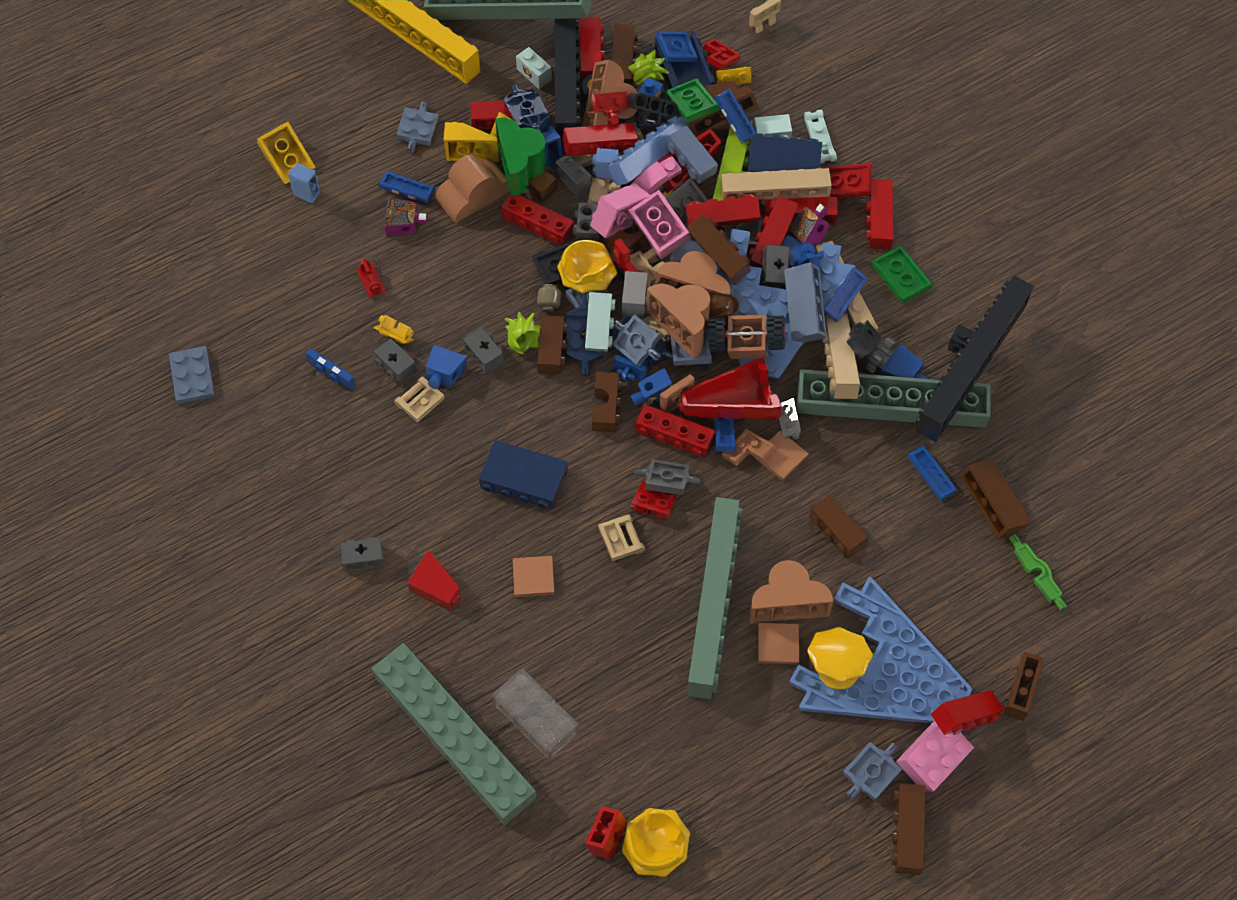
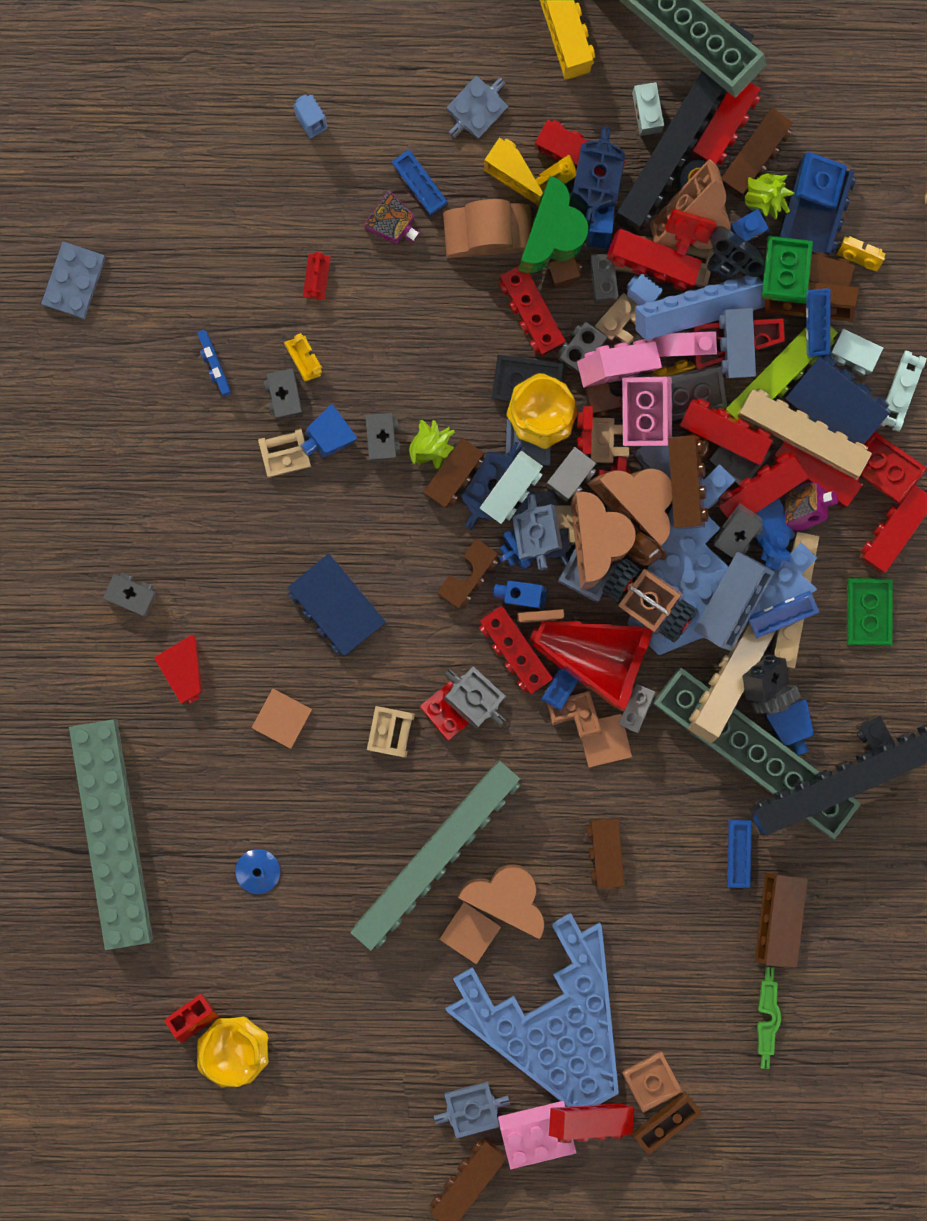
camera: 20 degrees right, 25 degrees up
yellow slope [257,122,316,185] -> none
clear brick [492,668,579,759] -> none
dark tan head [537,284,562,313] -> none
red plate [703,38,741,70] -> none
yellow piece [807,627,873,689] -> none
none -> blue dish [235,849,280,894]
none -> nougat tile [622,1051,682,1113]

